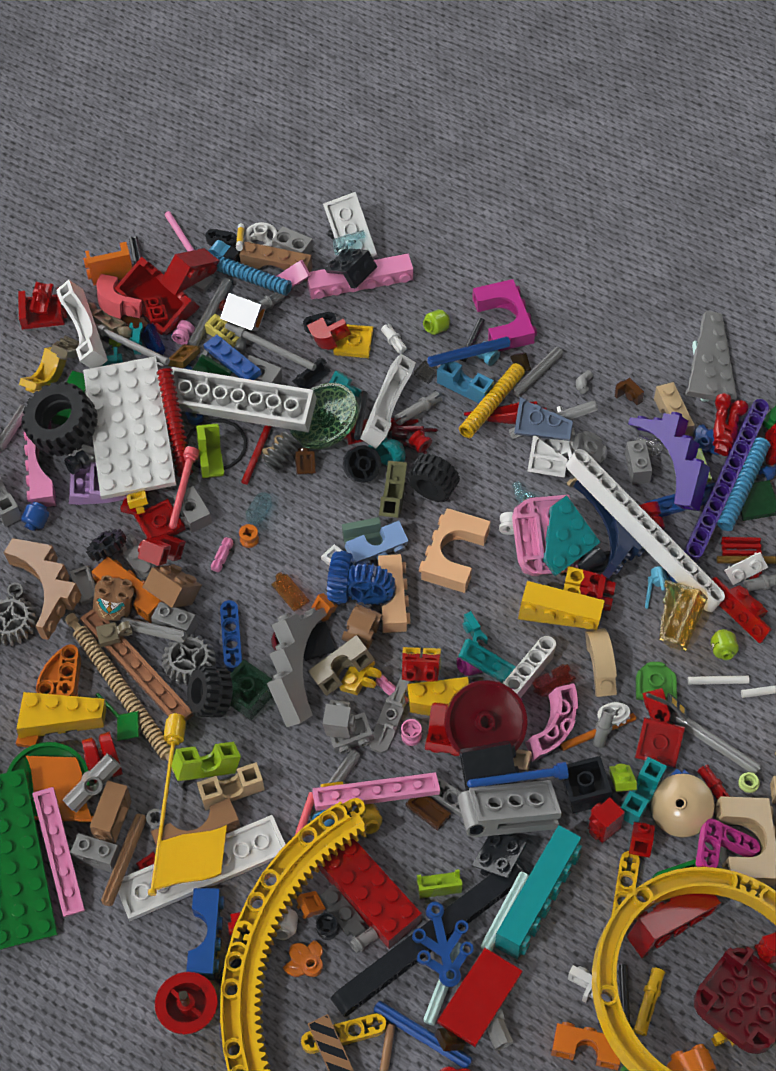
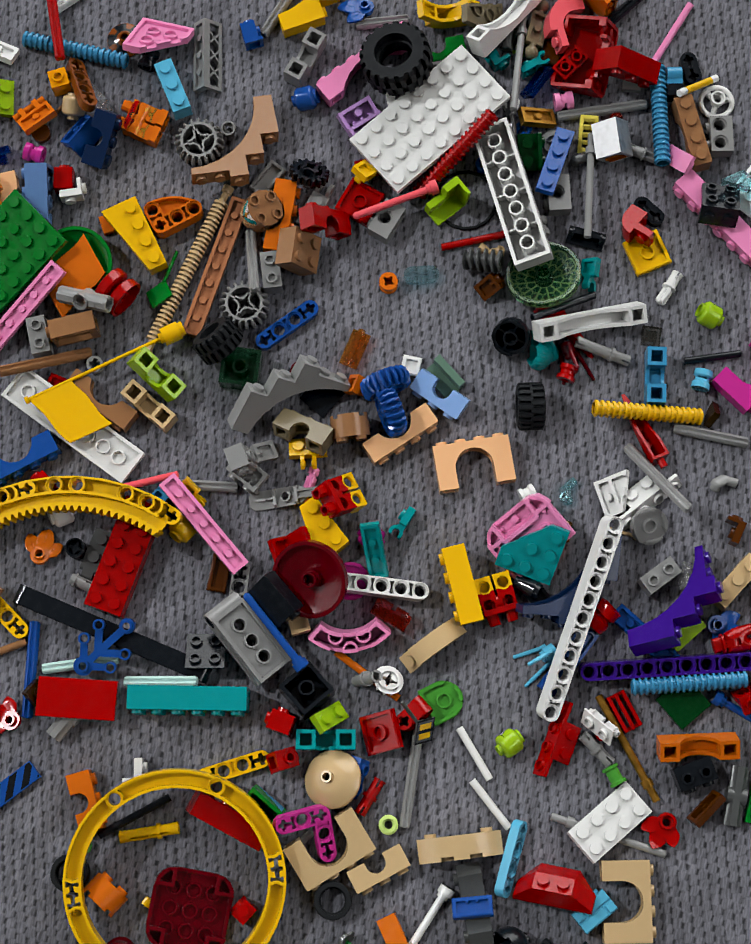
camera: 60 degrees right, 20 degrees up
black wheel [64,450,91,475] -> none
dark tan plate [96,621,133,647] -> none
bright pink axle [211,537,233,572] -> none
orange tile [296,891,326,919] -> none
olive arch [379,461,407,518] -> none
bright pink wheel [401,719,422,746] -> none
lime hinge [416,869,462,899] -> none
blue axle [427,337,511,367] -> none
sand blue wing [514,397,573,441] -> none
clear yellow wedge [659,580,708,652] -> none

